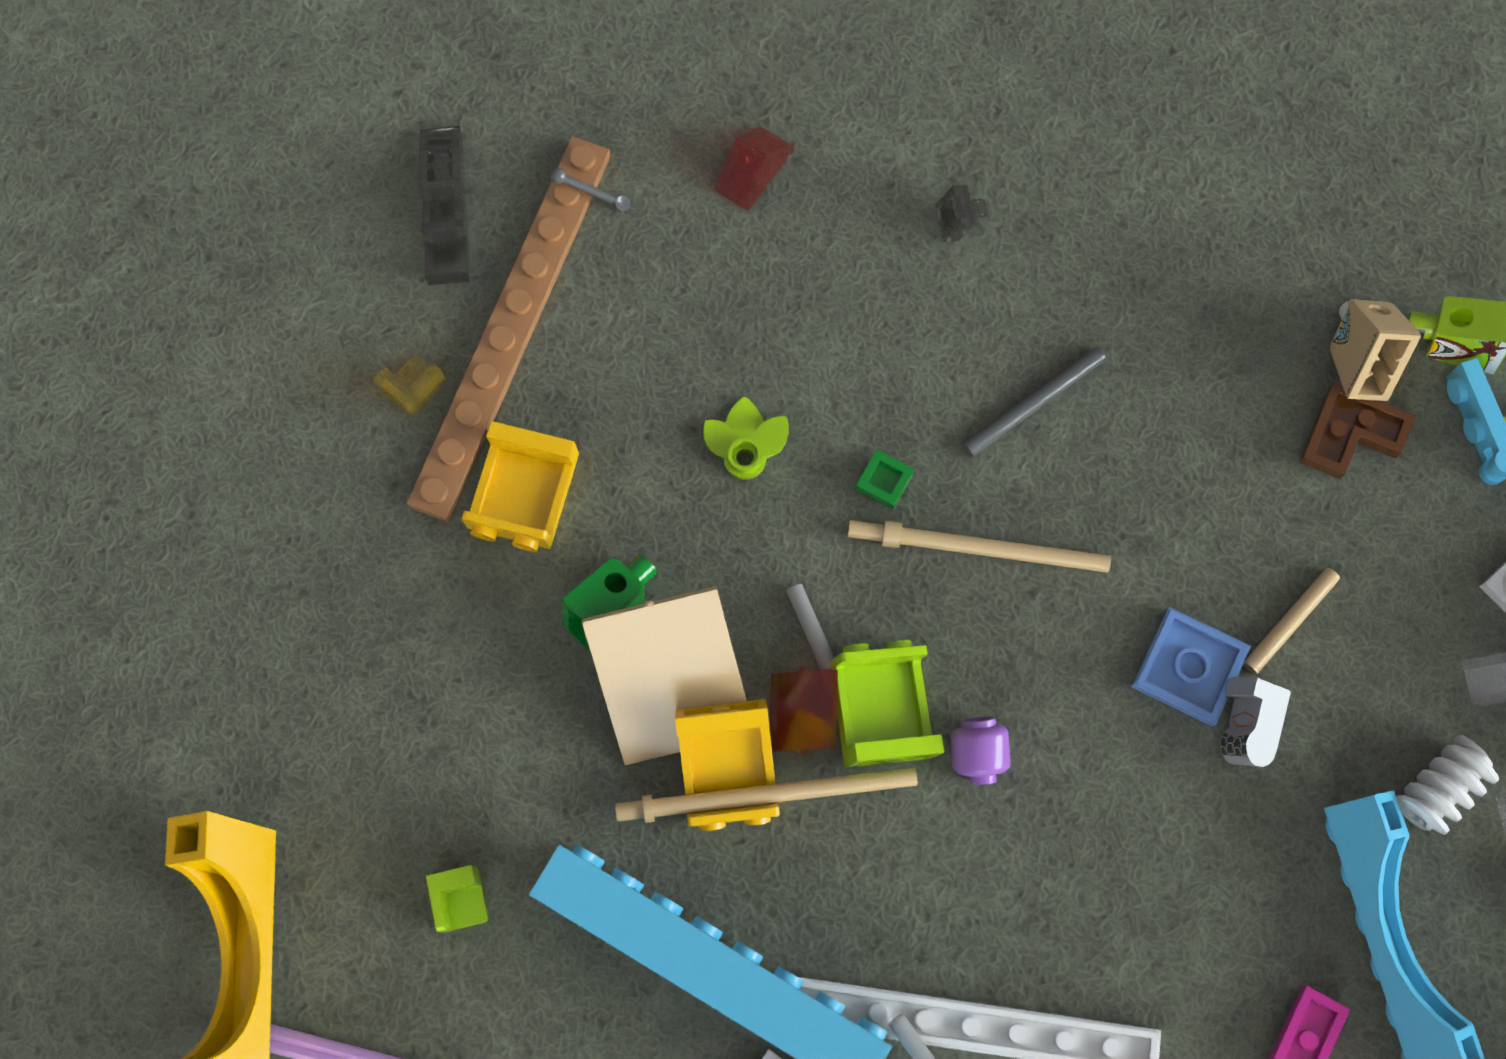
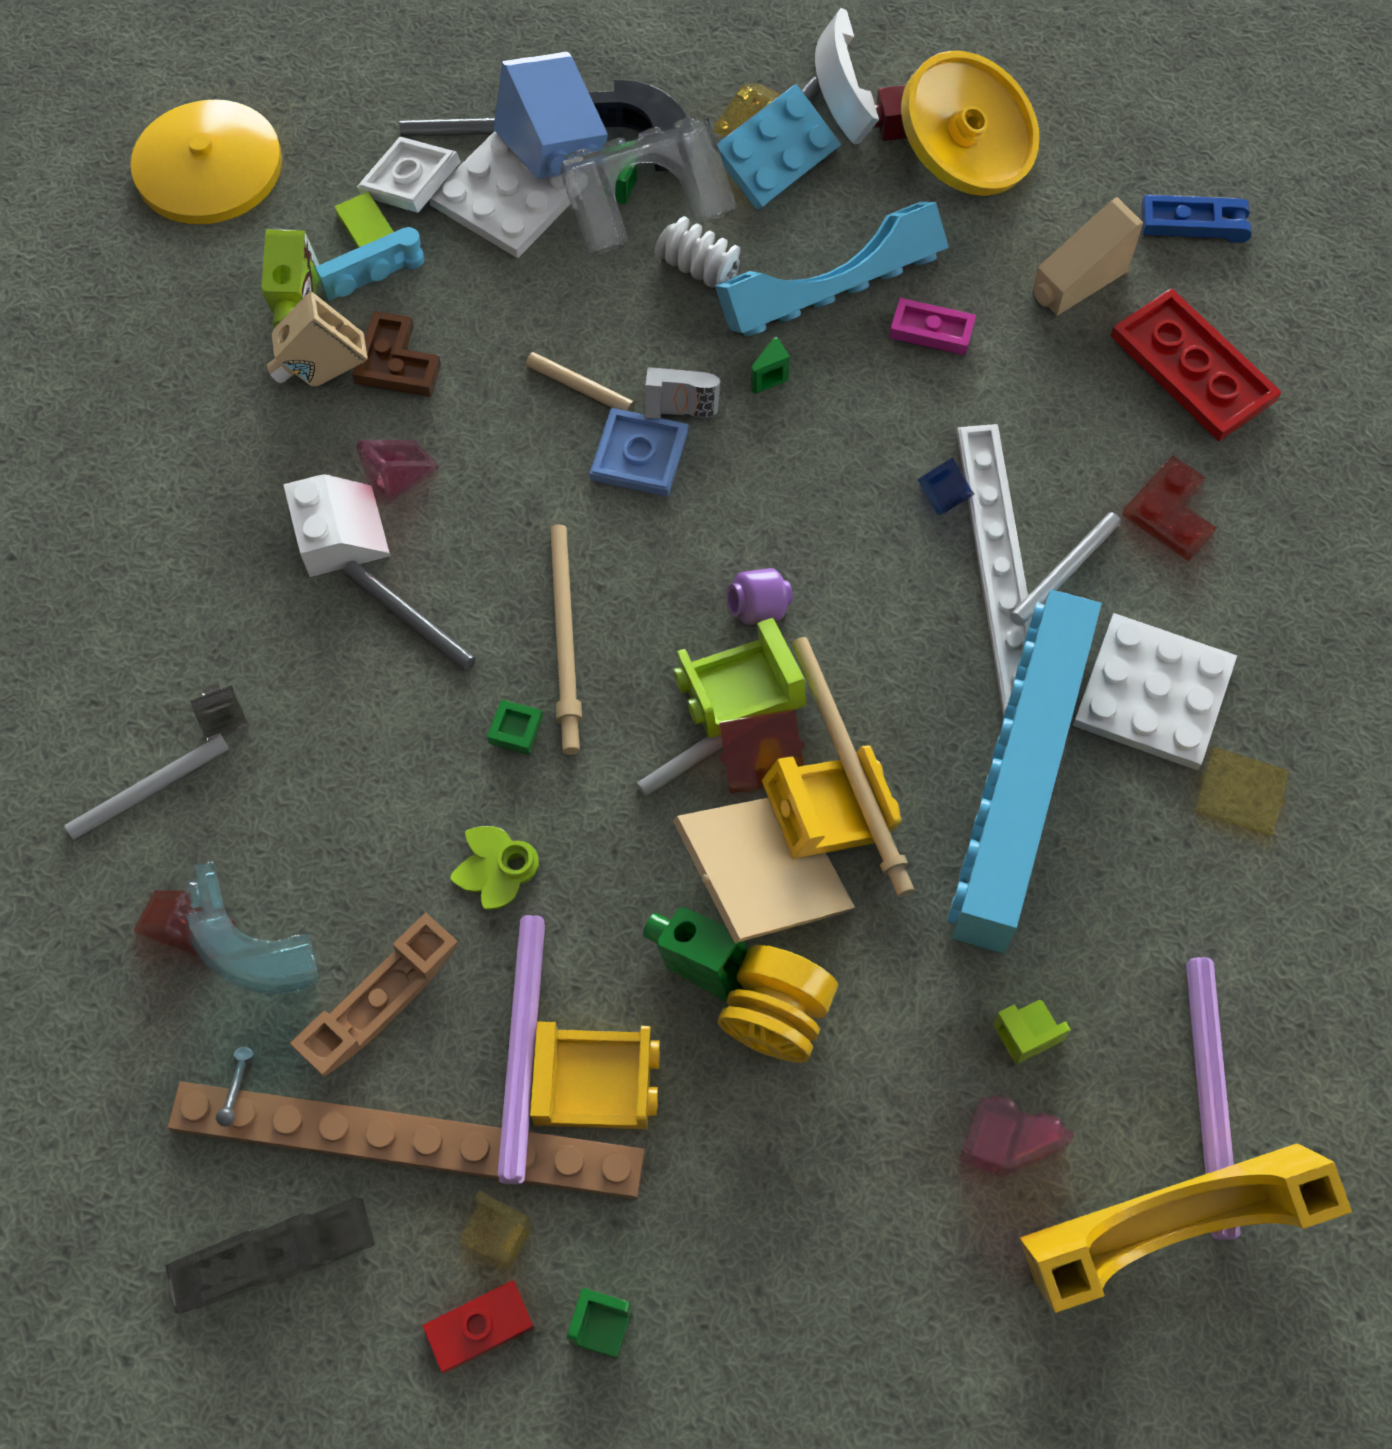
camera: 105 degrees left, 10 degrees down
none -> light grey bar [64,734,230,840]
none -> clear light blue arch [185,862,319,994]
none -> white slope [283,474,390,577]
none -> medium nougat slope [290,912,459,1077]
none -> clear pink slope [356,440,439,503]
none -> red plate [422,1280,535,1374]
none -> lavender axle [497,915,545,1185]
none -> green panel [567,1287,633,1359]
none -> yellow wheel [718,945,839,1063]
none -> green slope [751,337,790,394]
none -> clear blue tile [918,457,975,515]
none -> clear pink slope [958,1096,1074,1178]

